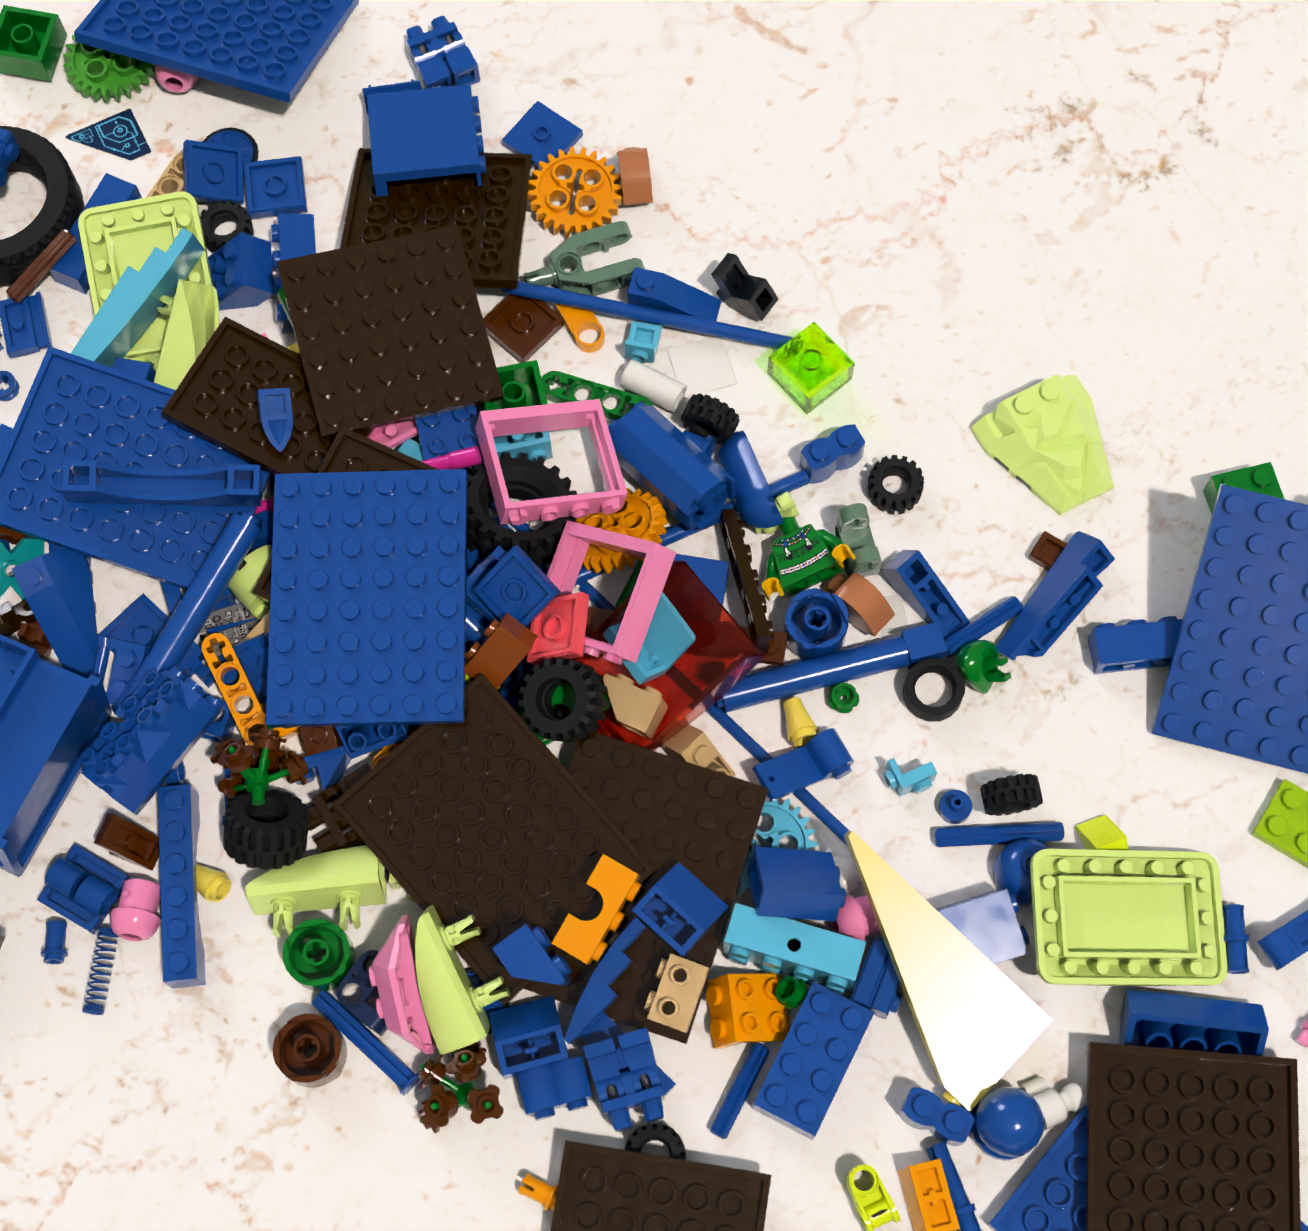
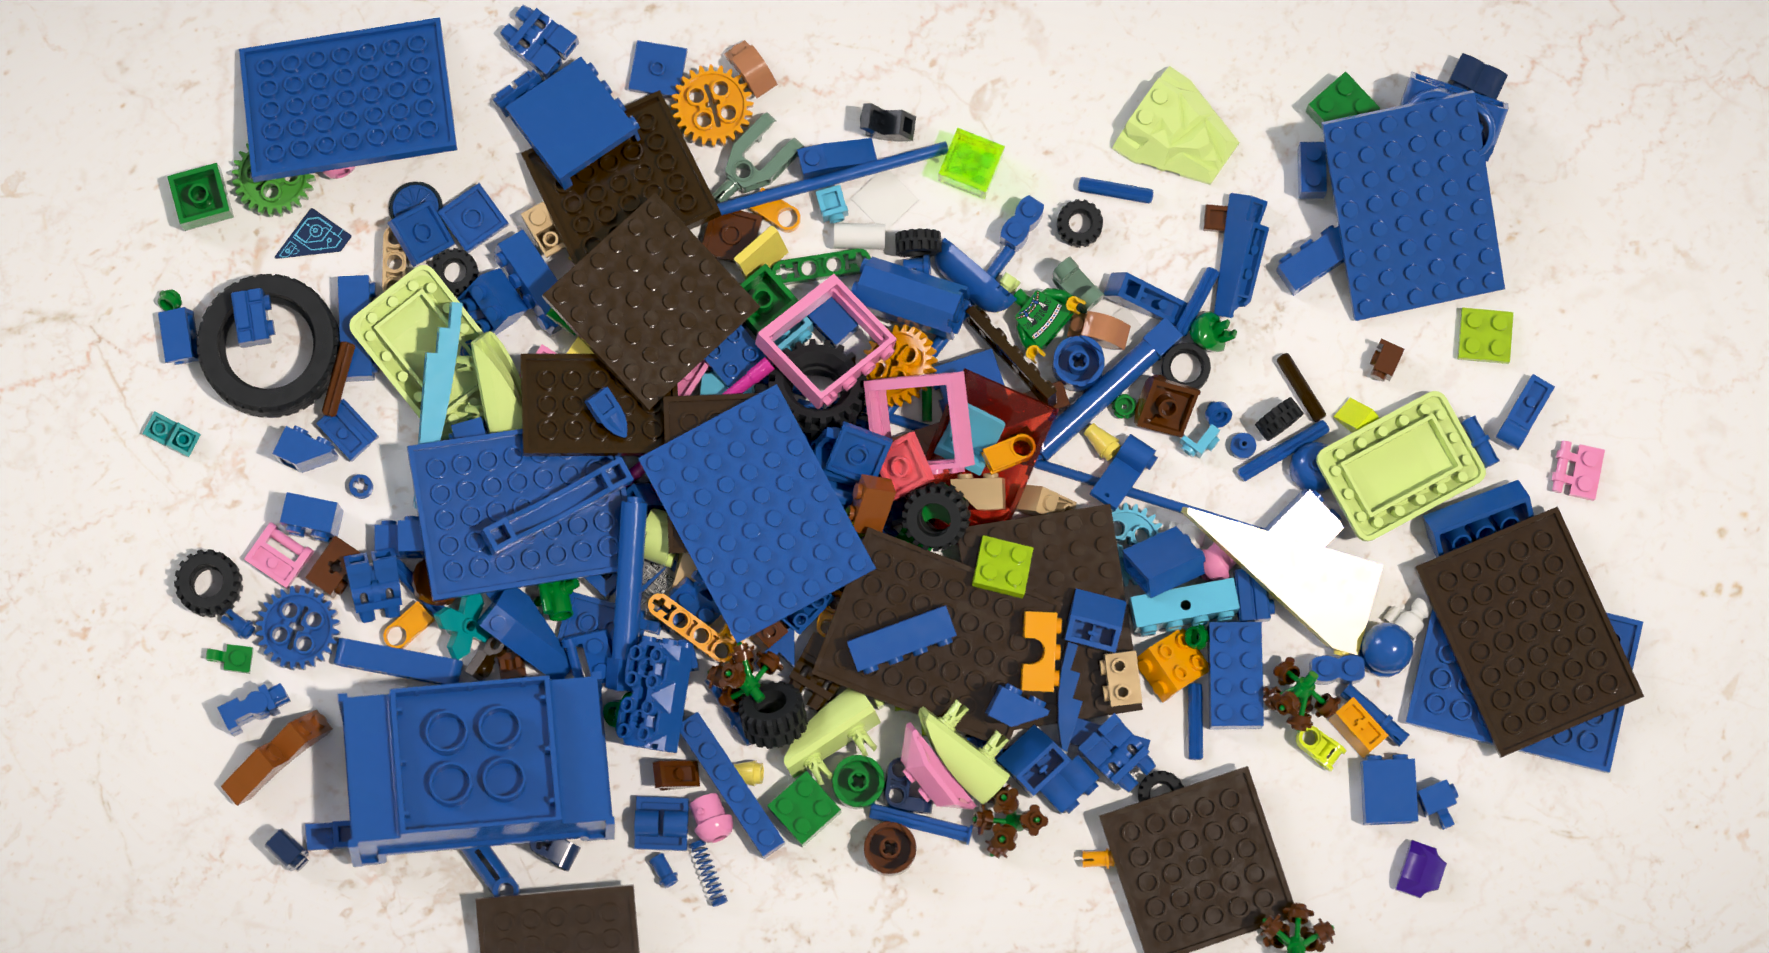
camera: 30 degrees left, 10 degrees up
none -> tan slope [521,202,565,258]
none -> green pin [533,579,580,621]
none -> light yellow tile [734,225,789,280]
none -> green brick [767,771,842,847]
none -> blue brick [807,297,859,348]
none -> blue brick [846,605,957,674]
none -> lime plate [972,535,1033,598]
none -> light orange piece [981,434,1036,475]
none -> blue axle [1078,177,1154,203]
none -> reddish brown slope [1134,375,1201,438]
none -> blue tile [1205,401,1232,428]
none -> reddish brown plant [1263,657,1341,732]
none -> dark brown axle [1277,353,1326,422]
none -> blue brick [1298,142,1327,199]
none -> reddish brown brick [1369,338,1405,382]

